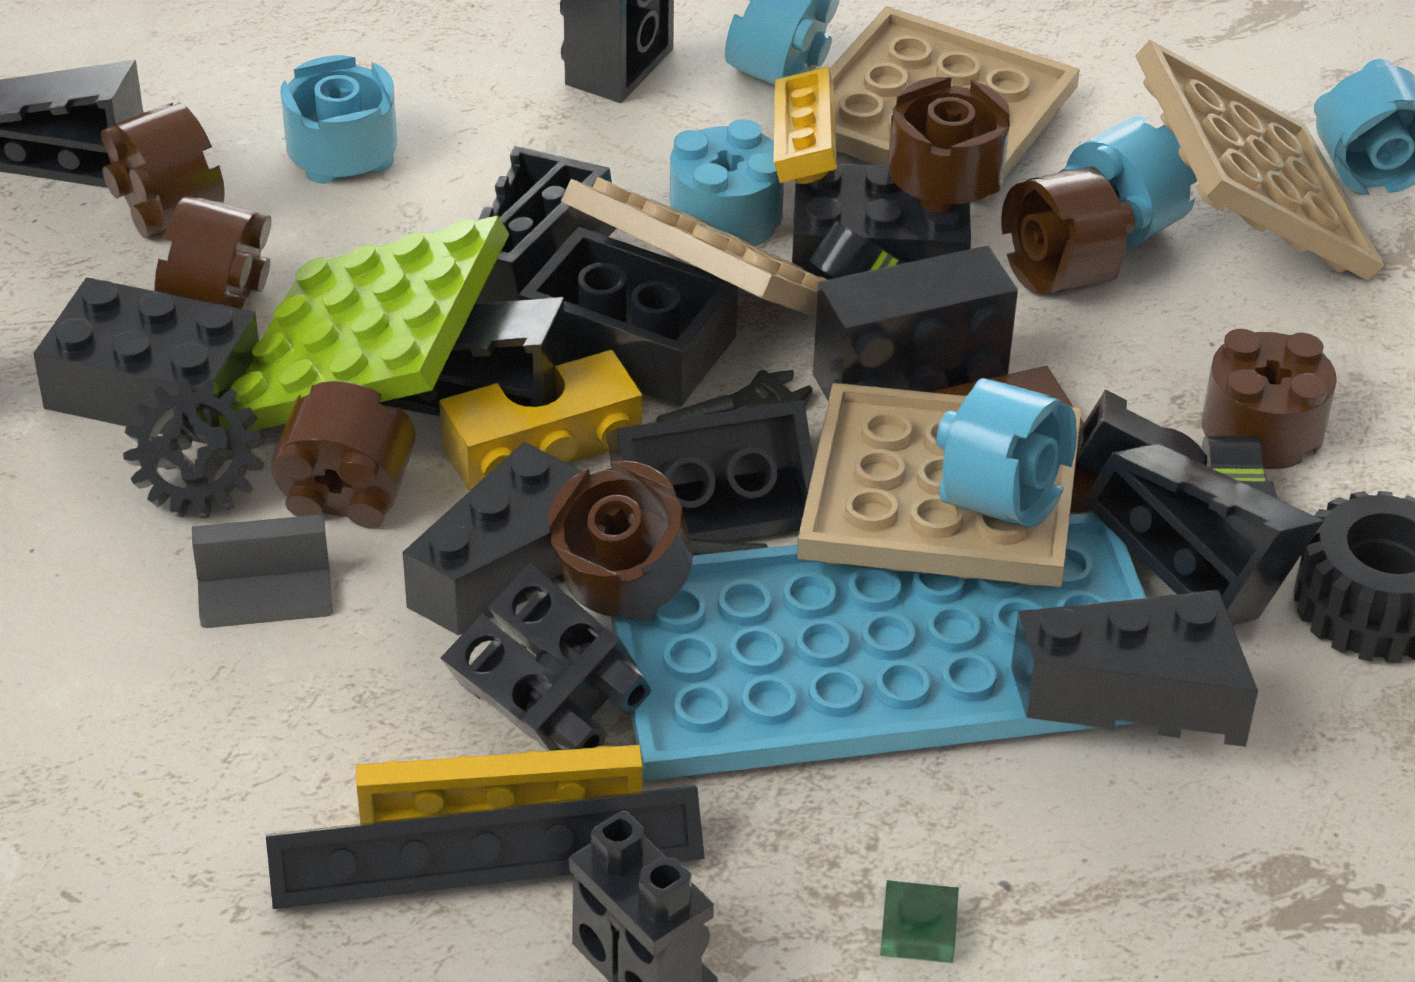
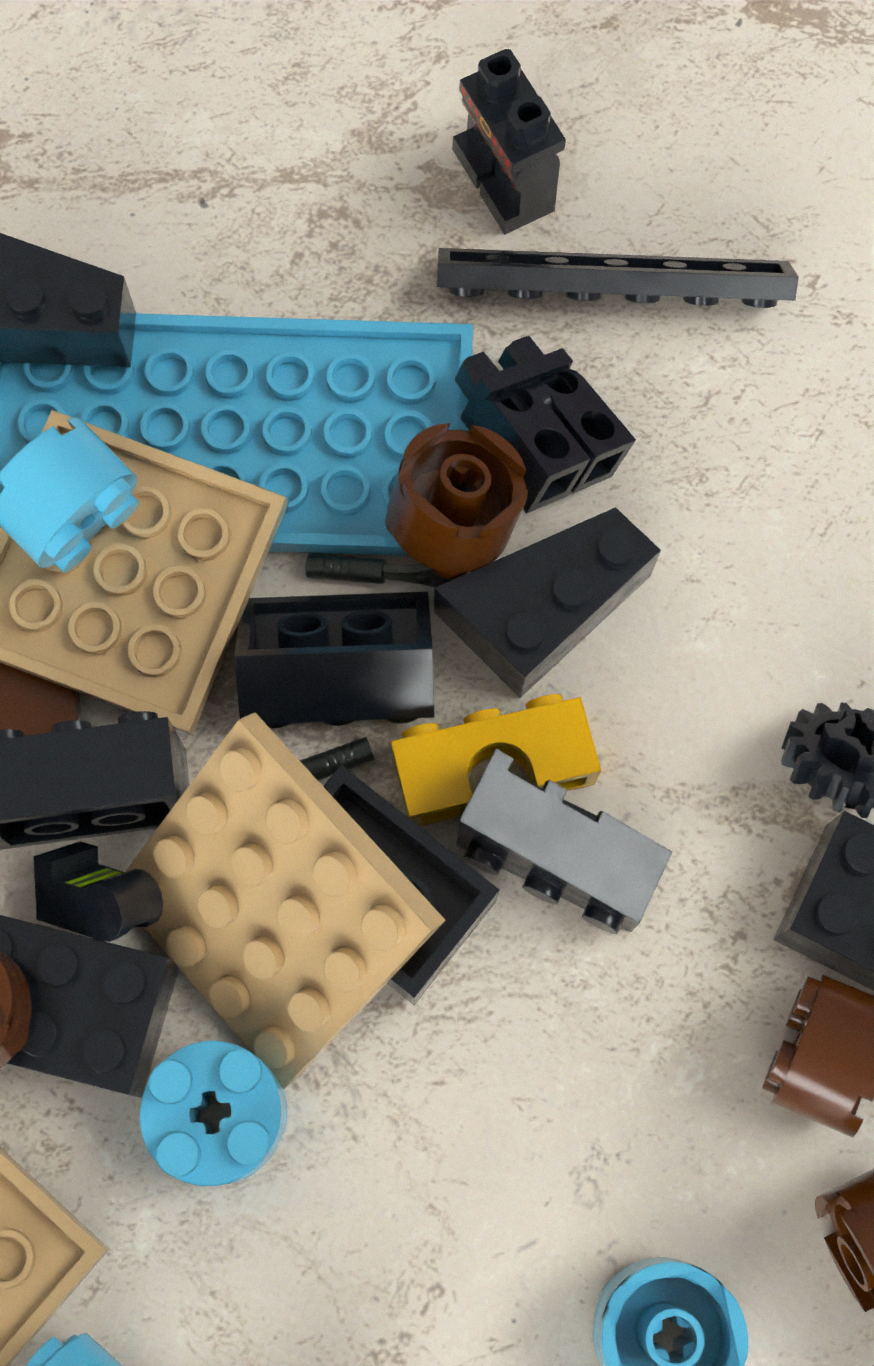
camera: 170 degrees left, 30 degrees up
dark grey panel [192,514,333,628] -> none
lime plate [219,215,509,431] -> none
reddish brown brick [271,381,416,528] -> none
yellow plate [356,745,642,823] -> none
black wedge [475,146,617,304] -> none
yellow plate [774,66,837,184] -> none
clear green plate [880,880,959,963] -> none

